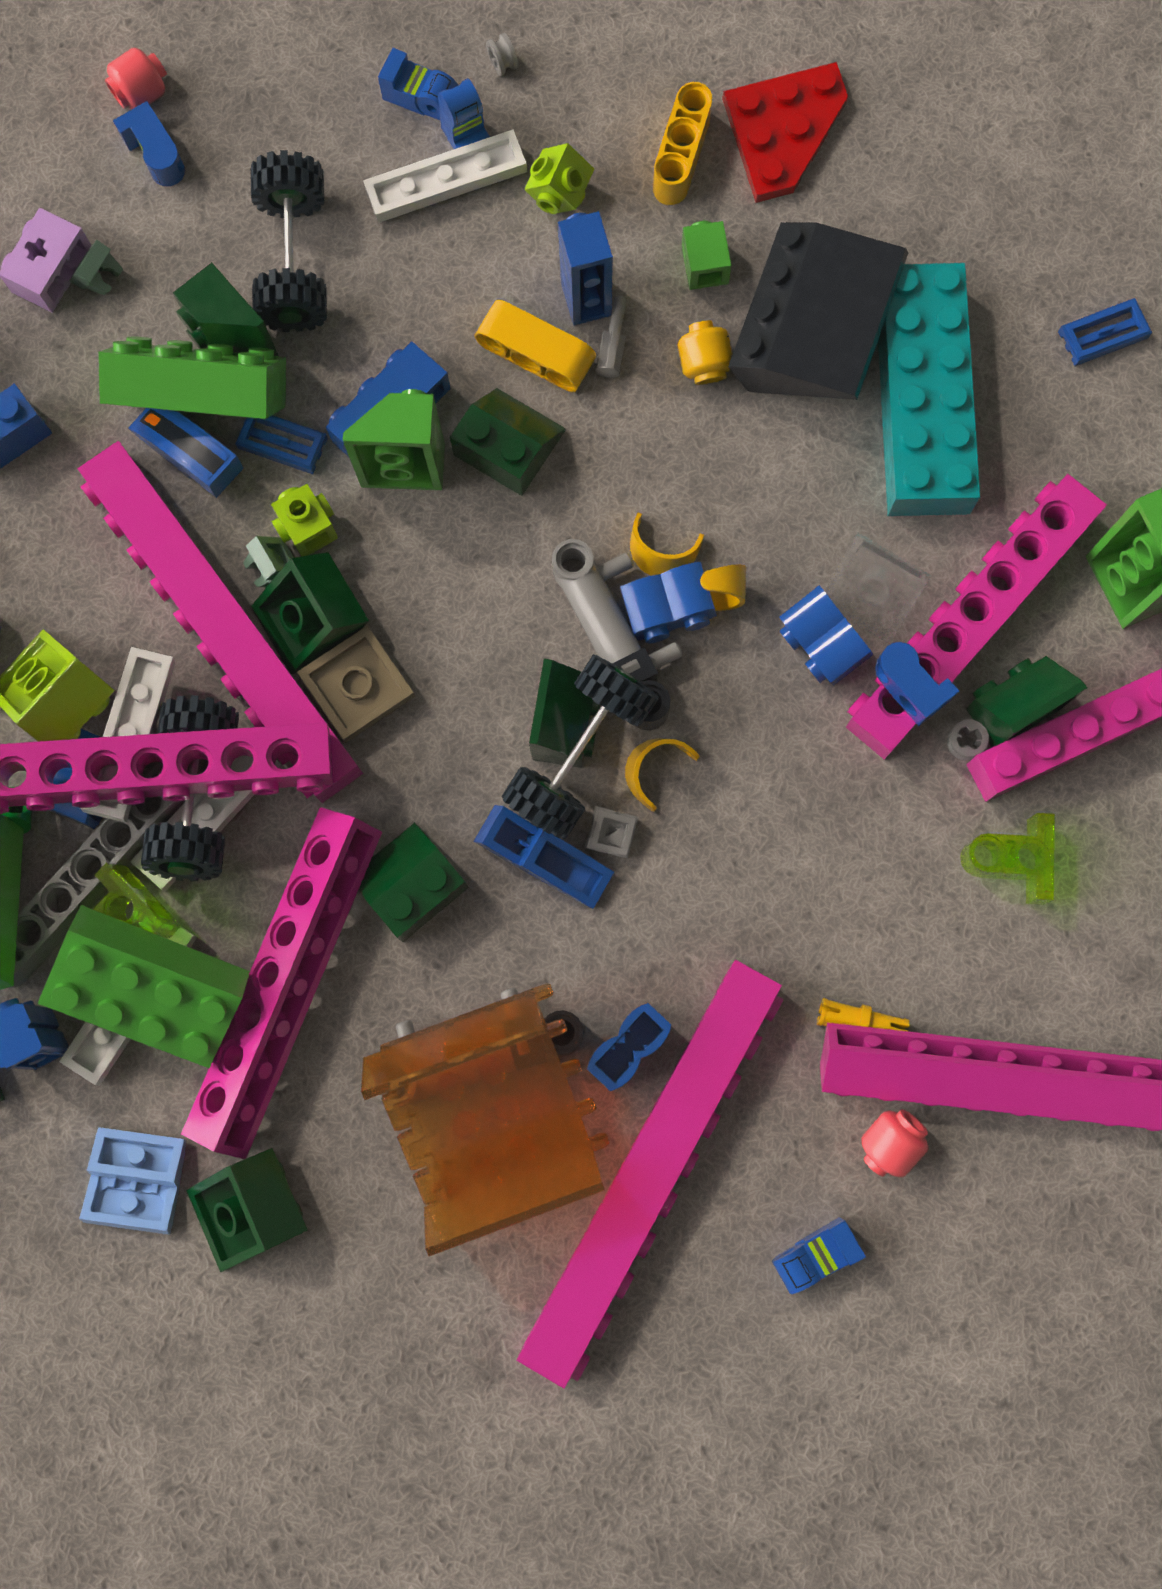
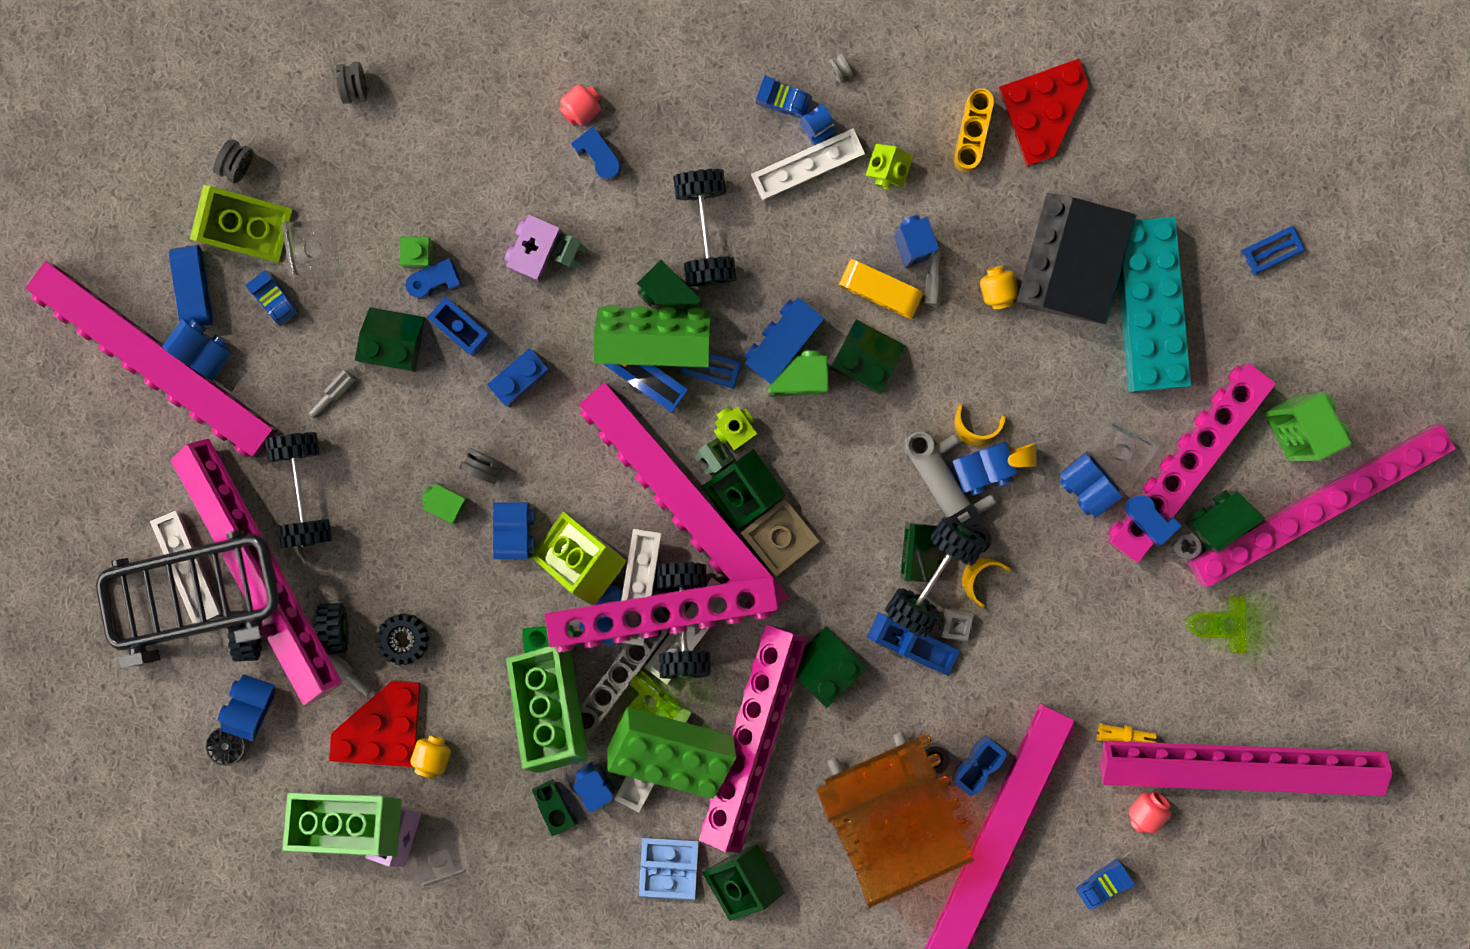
camera: 10 degrees left, 10 degrees up
bright green brick [682,221,731,290] -> none

